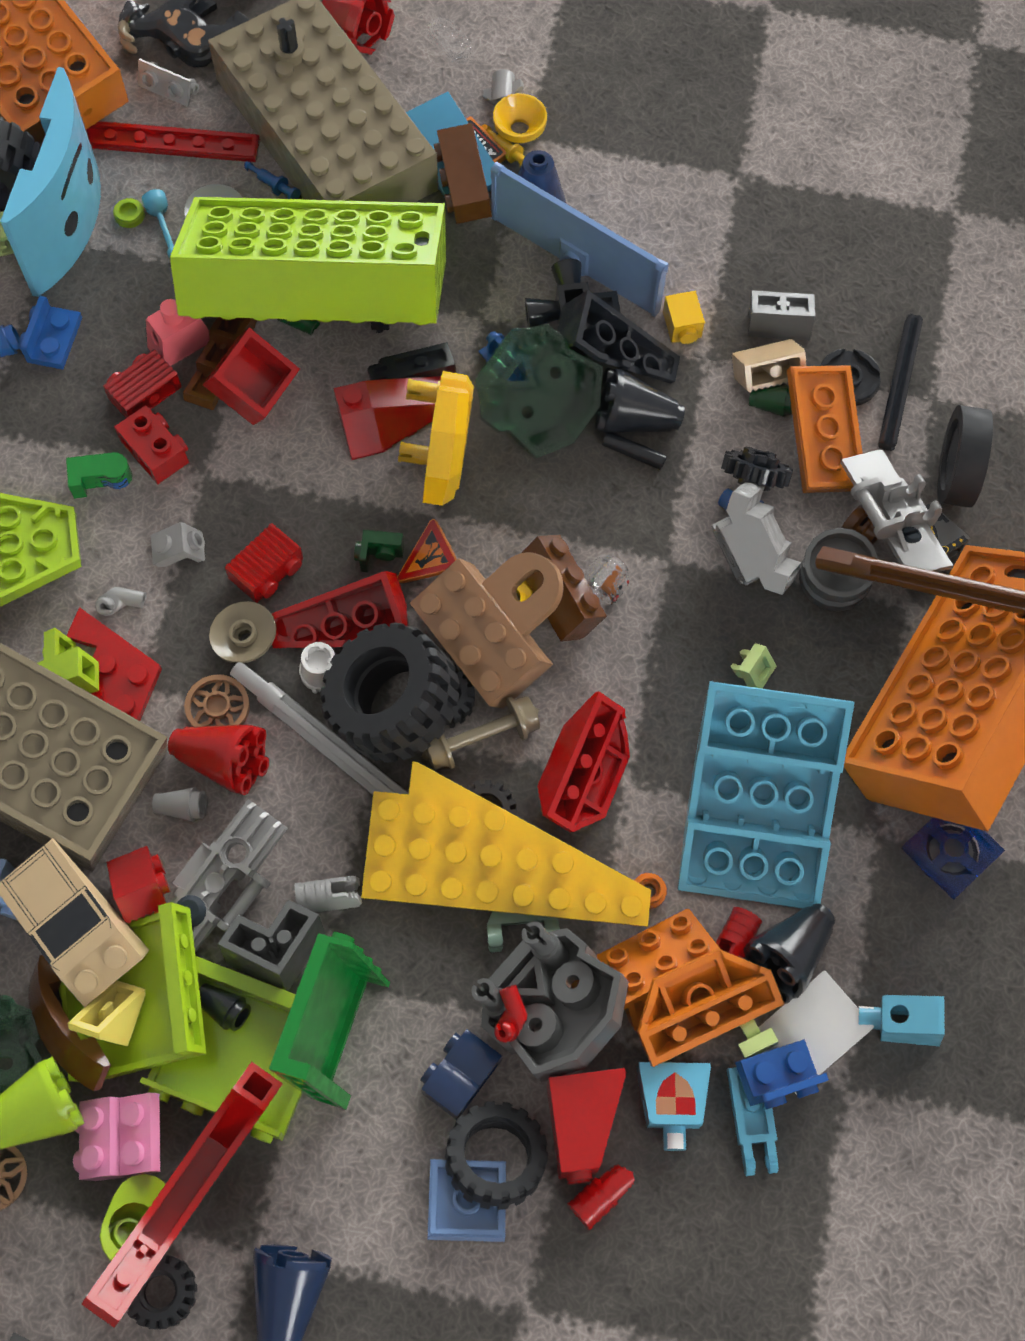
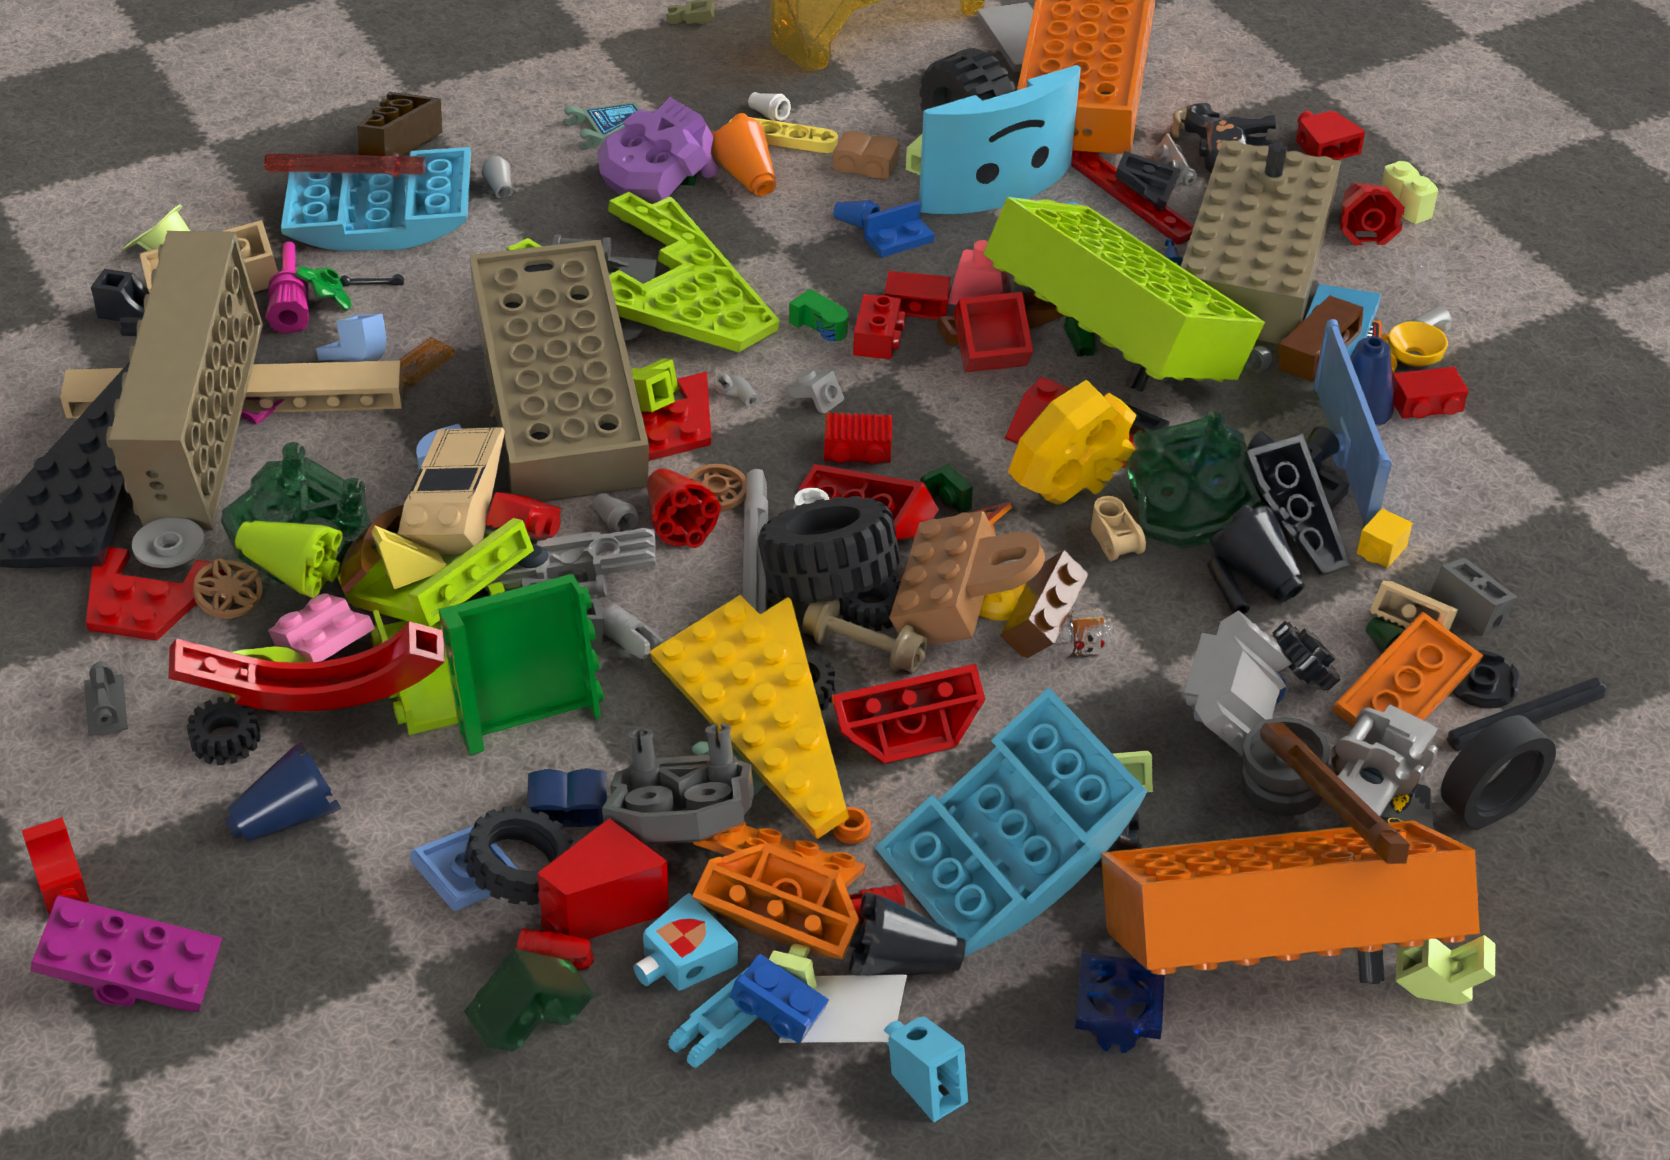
camera: 50 degrees right, 25 degrees down
dark tan dish [209,601,276,664] -> none
red arm [494,984,528,1043] -> none
none -> clear green brick [464,949,594,1051]
none -> tan piece [1090,496,1146,561]
none -> black wing [1115,151,1180,211]
none -> red brick [1392,366,1468,419]

